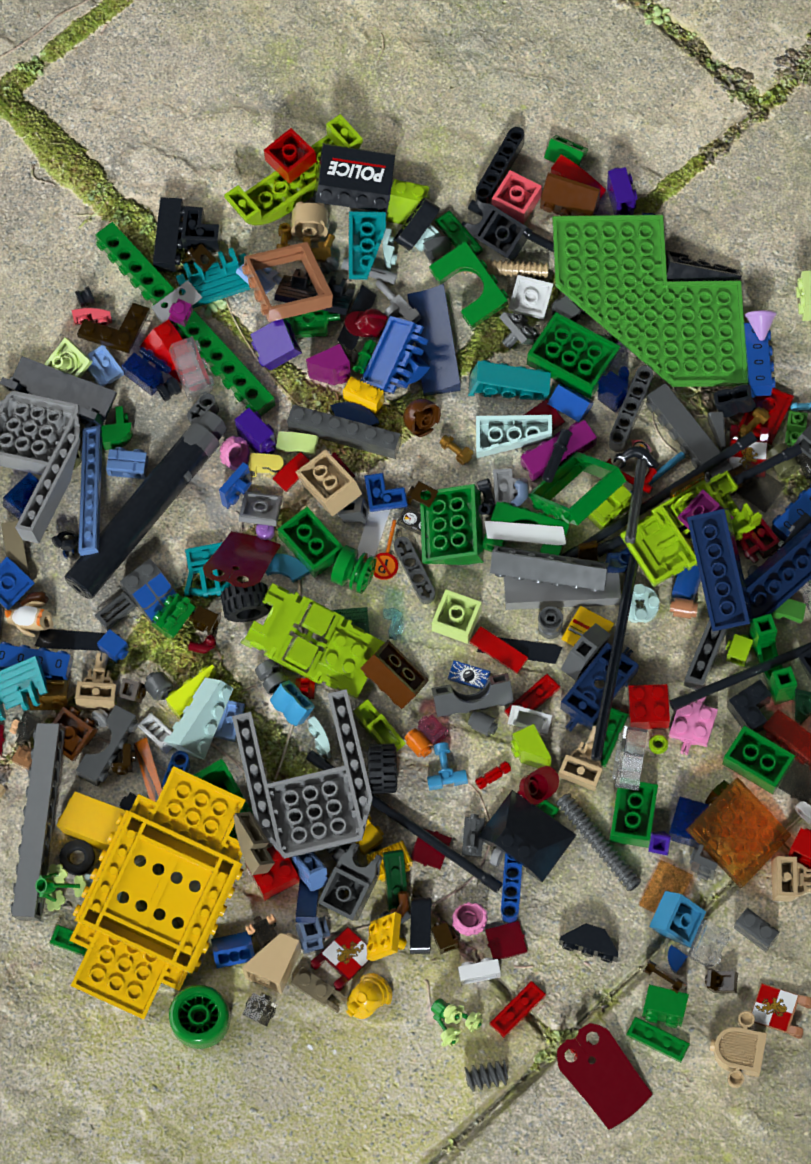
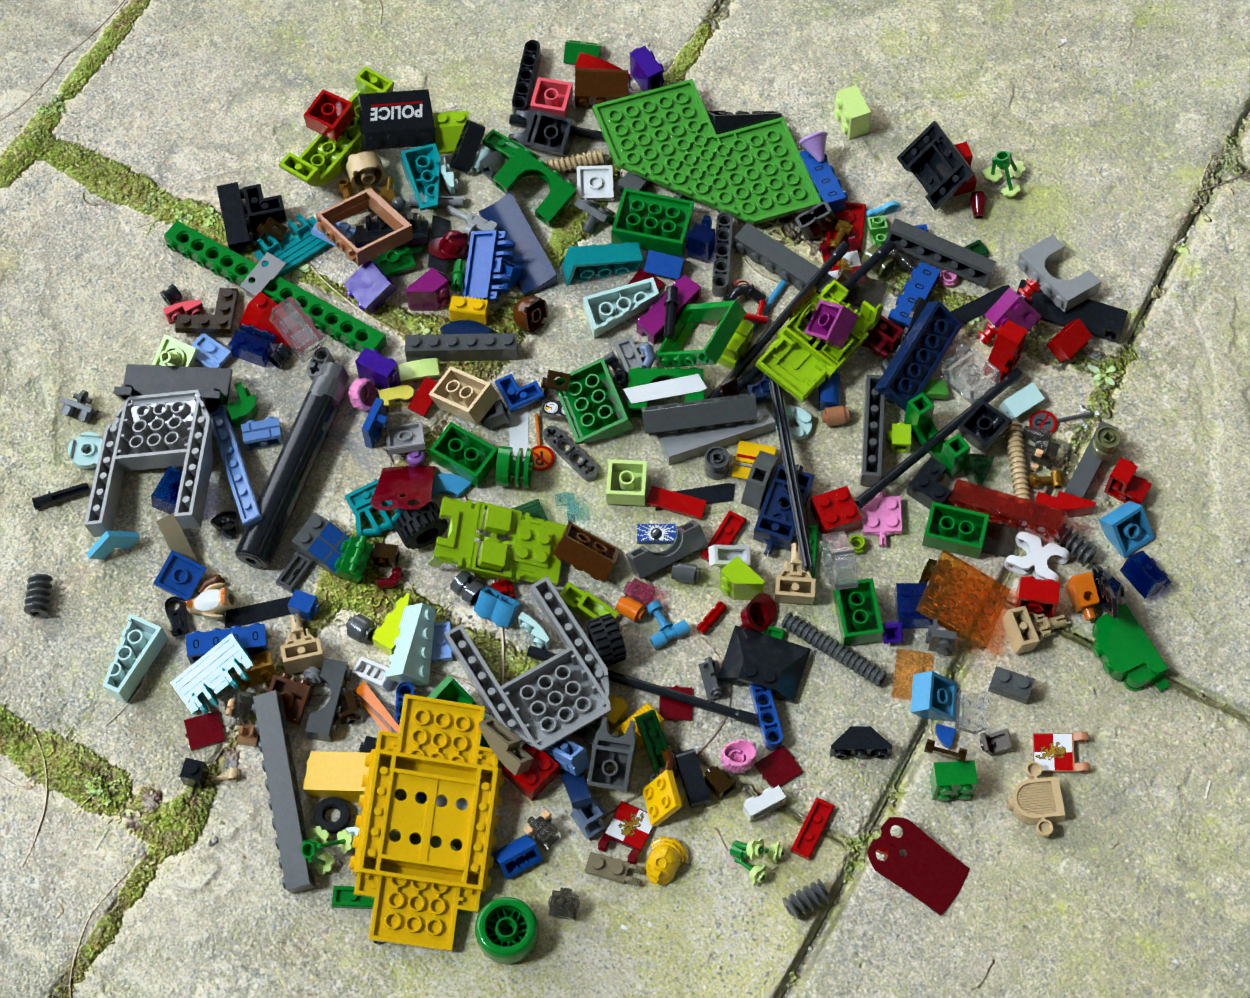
camera: 20 degrees left, 5 degrees down
dark brown brick [118,678,146,703] -> none
magenta brick [168,298,193,327] -> none
tan slope [242,933,301,994] -> none
pearl gold bar [439,435,474,465] -> none
light grey tile [490,847,504,867] -> none
dark grey axle [625,459,647,544] -> none
green tile [626,1017,690,1063] -> none
dark blue arch [687,508,753,632] -> none
dark grey slope [708,412,726,452] -> none

